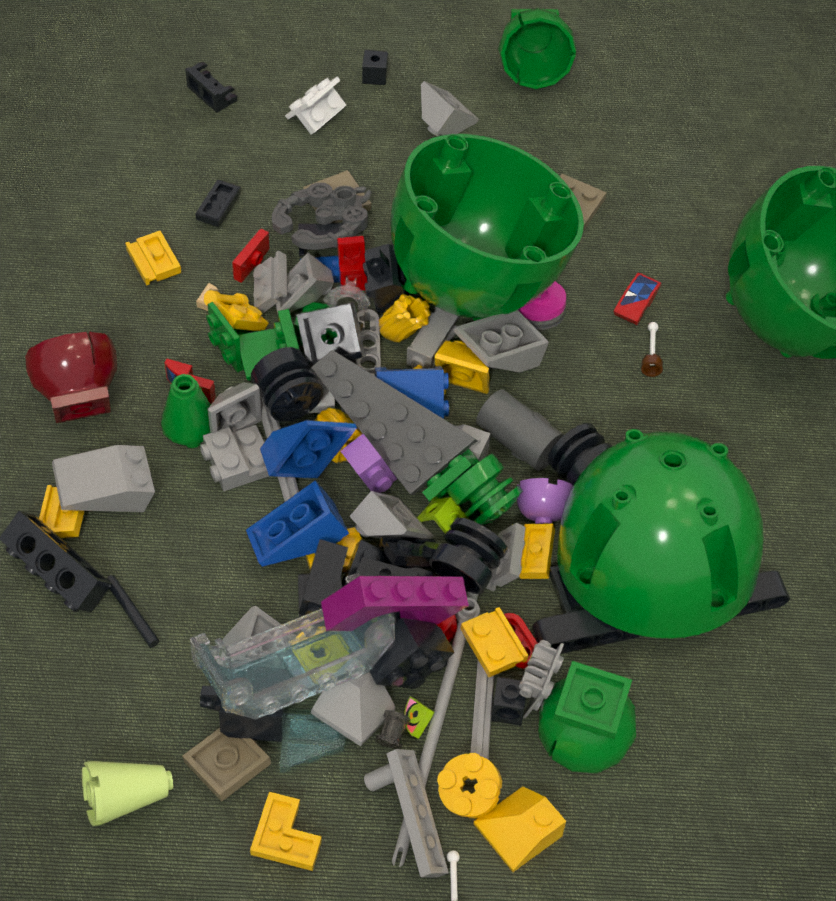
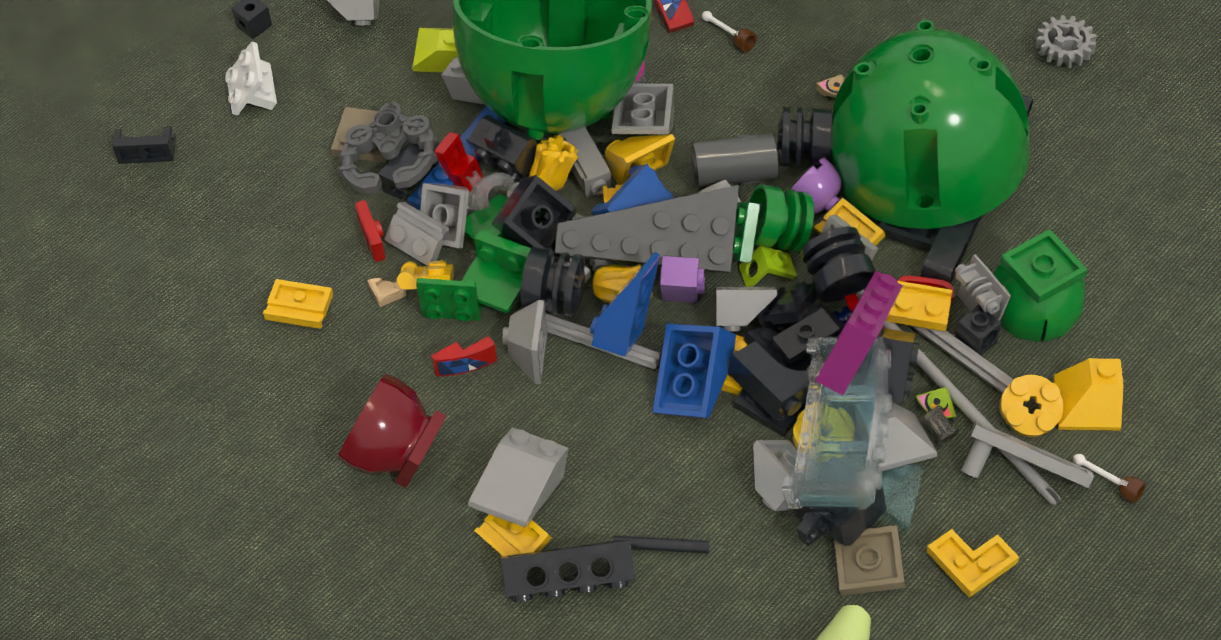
camera: 45 degrees left, 0 degrees up
green cone [161,374,211,448] -> none
black plate [195,179,241,227] -> none
light grey plate [200,425,269,492] -> none

